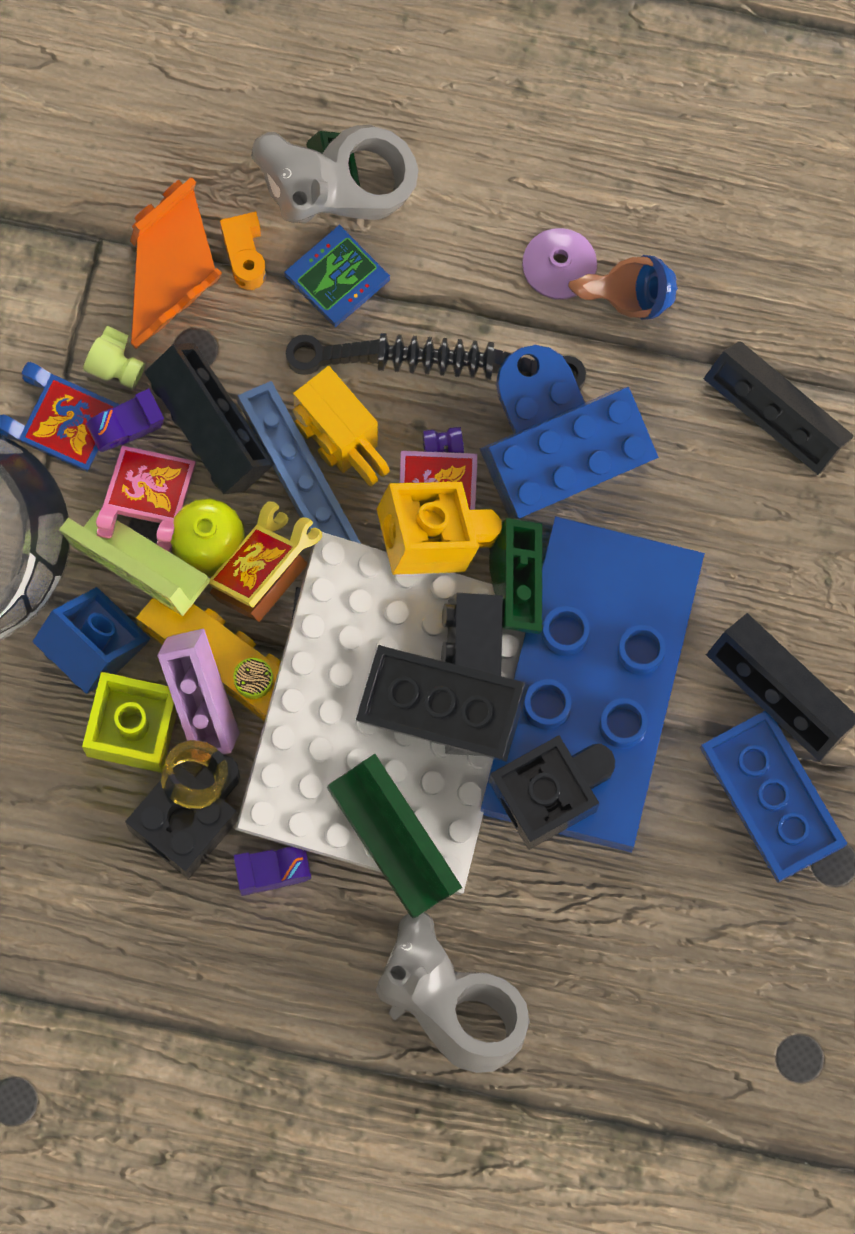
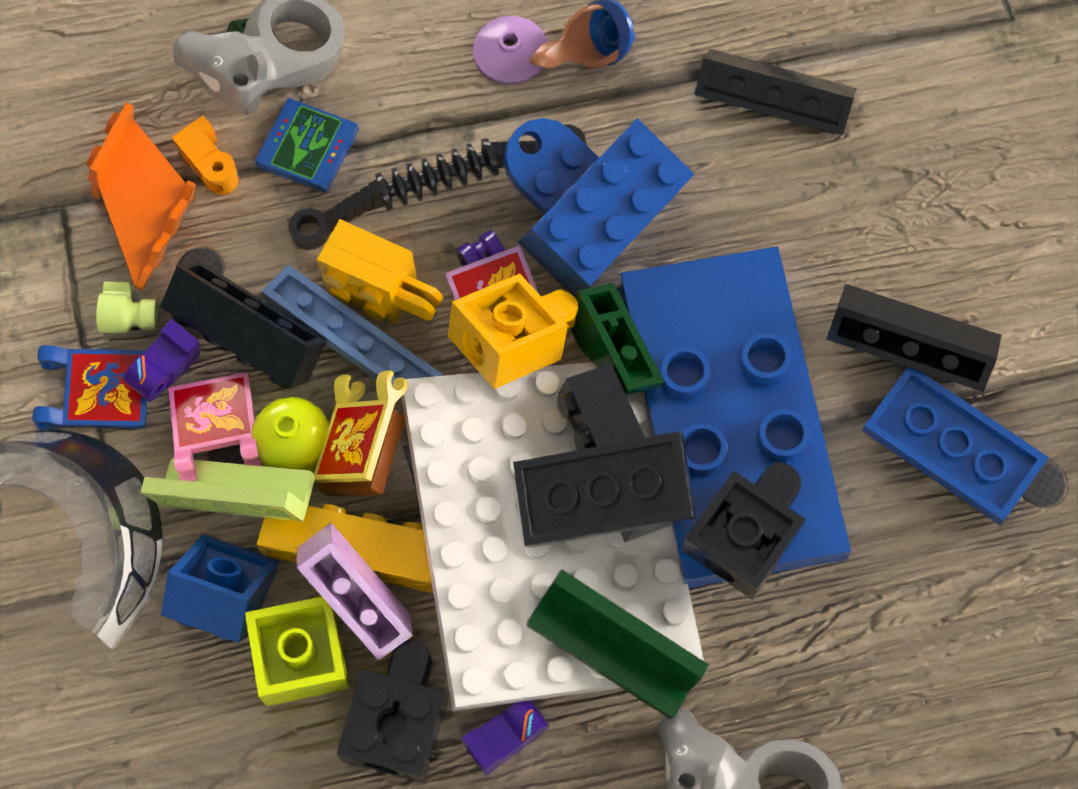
camera: 20 degrees left, 5 degrees down
clear yellow piece [161,740,228,809] -> none
tile [233,658,273,699] -> none

